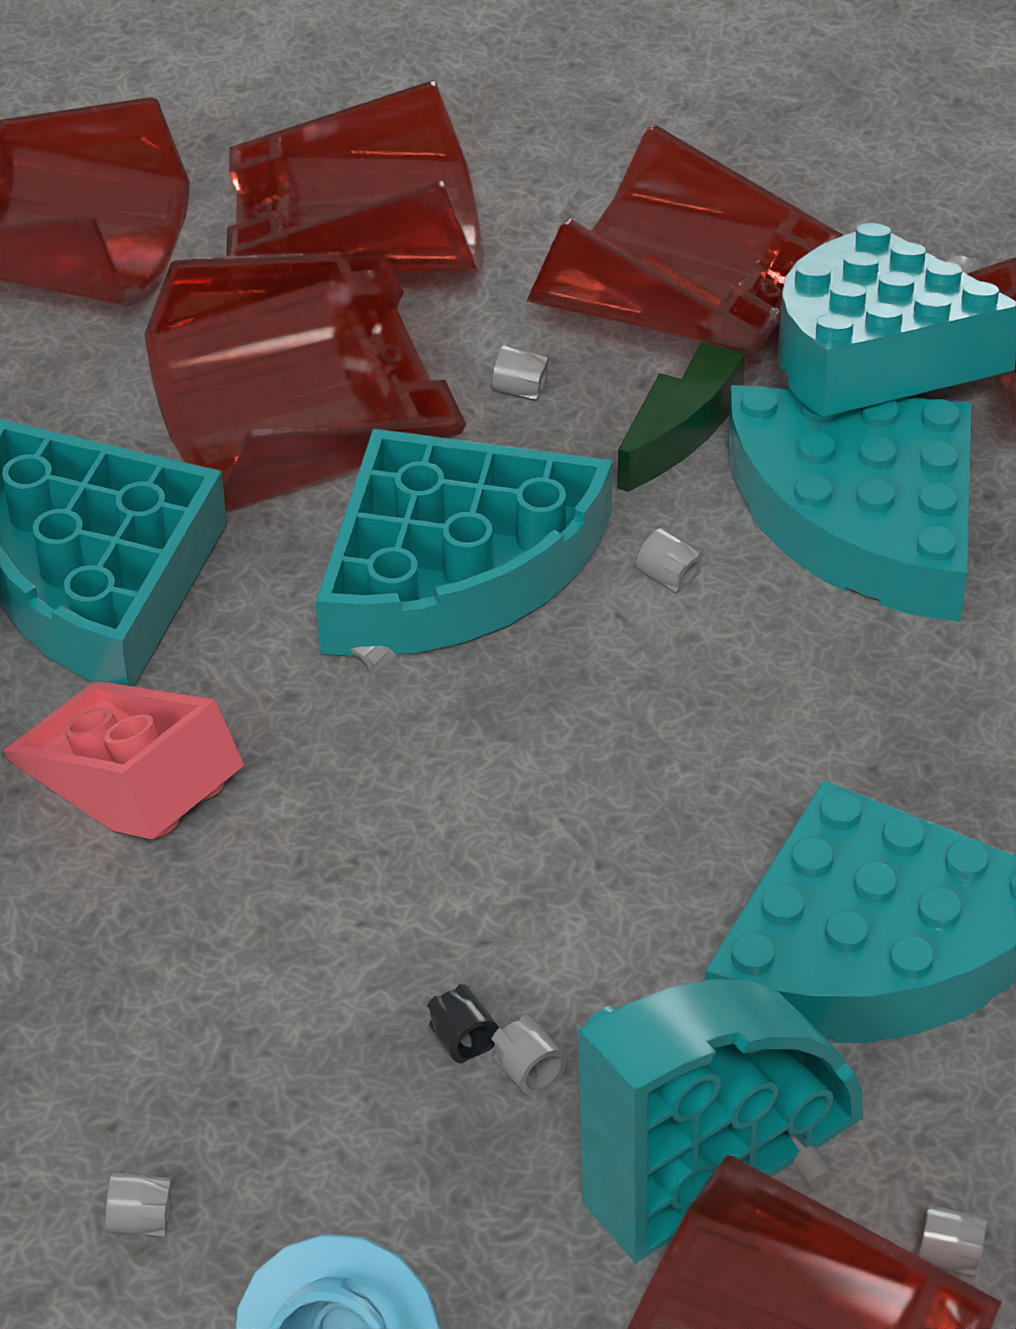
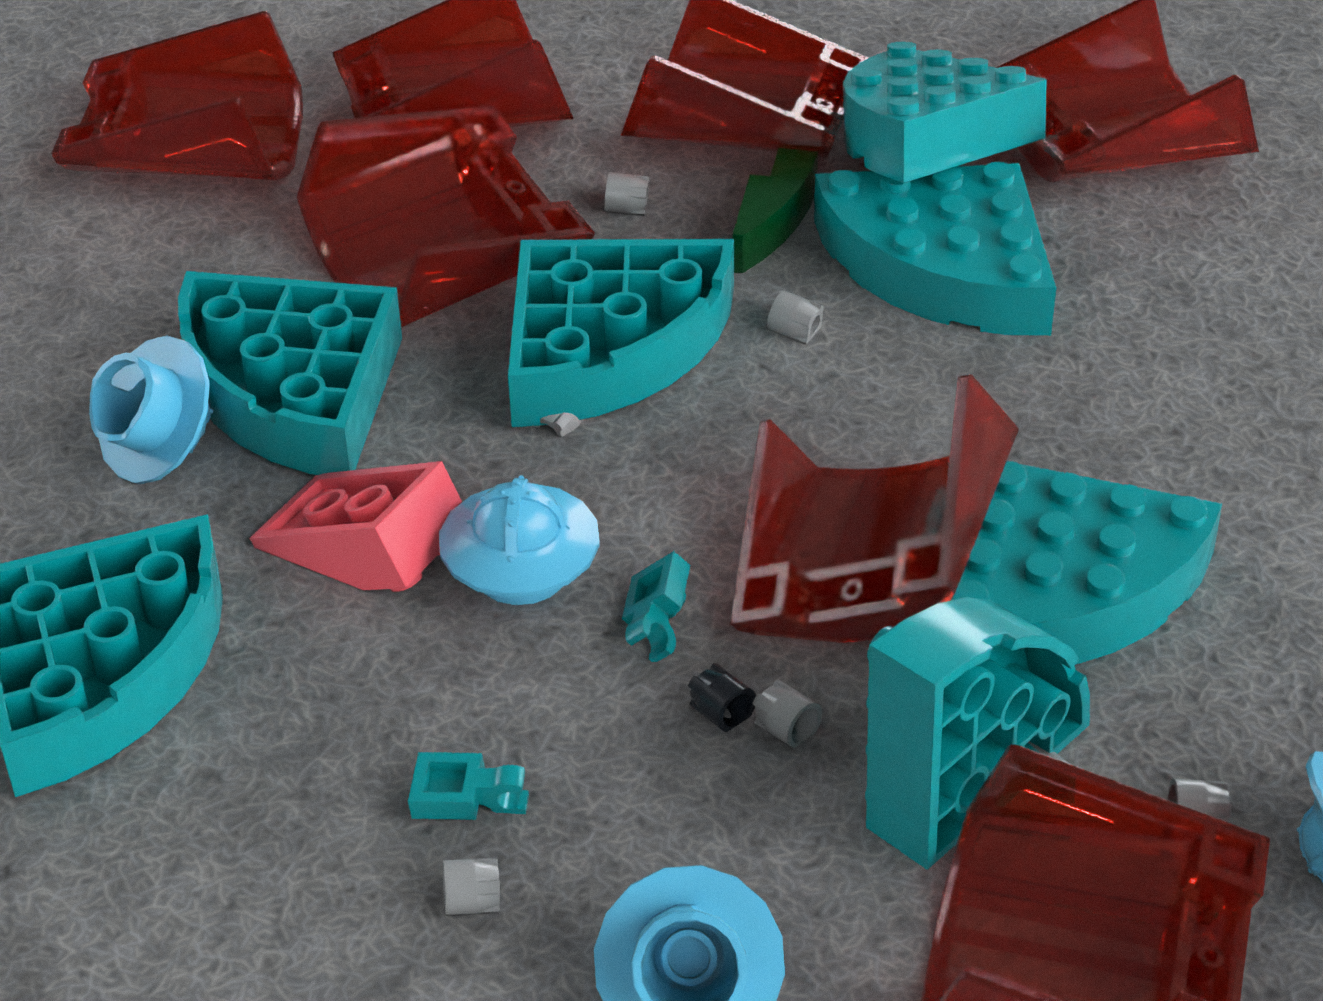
camera: 10 degrees left, 5 degrees down
none -> teal plate [408,752,529,820]
none -> medium azure helmet [439,475,600,605]
none -> teal plate [622,551,691,662]
none -> clear red windscreen [730,374,1019,643]

